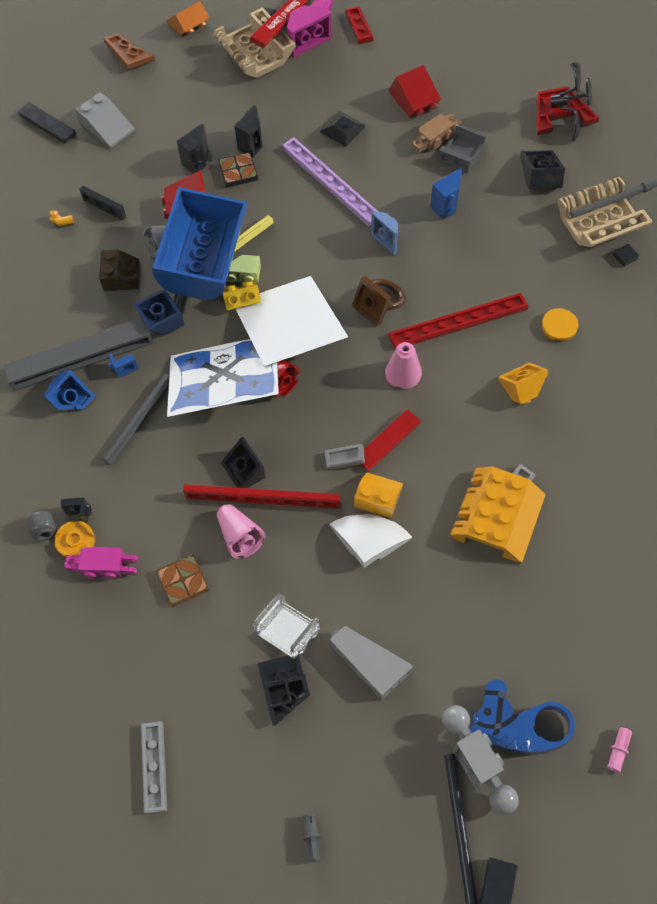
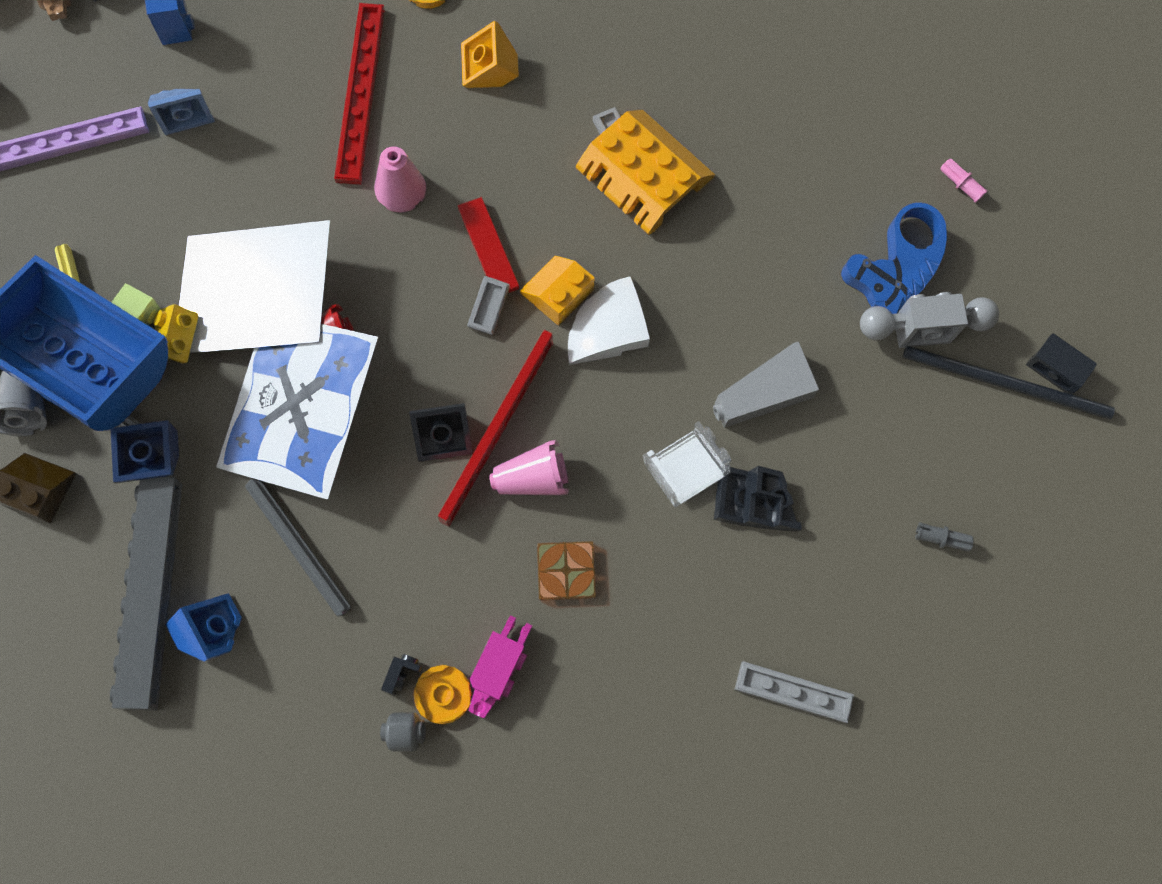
camera: 75 degrees left, 10 degrees up
blue bracket [108,354,139,378] -> none
reddish brown tile [352,276,406,326] -> none

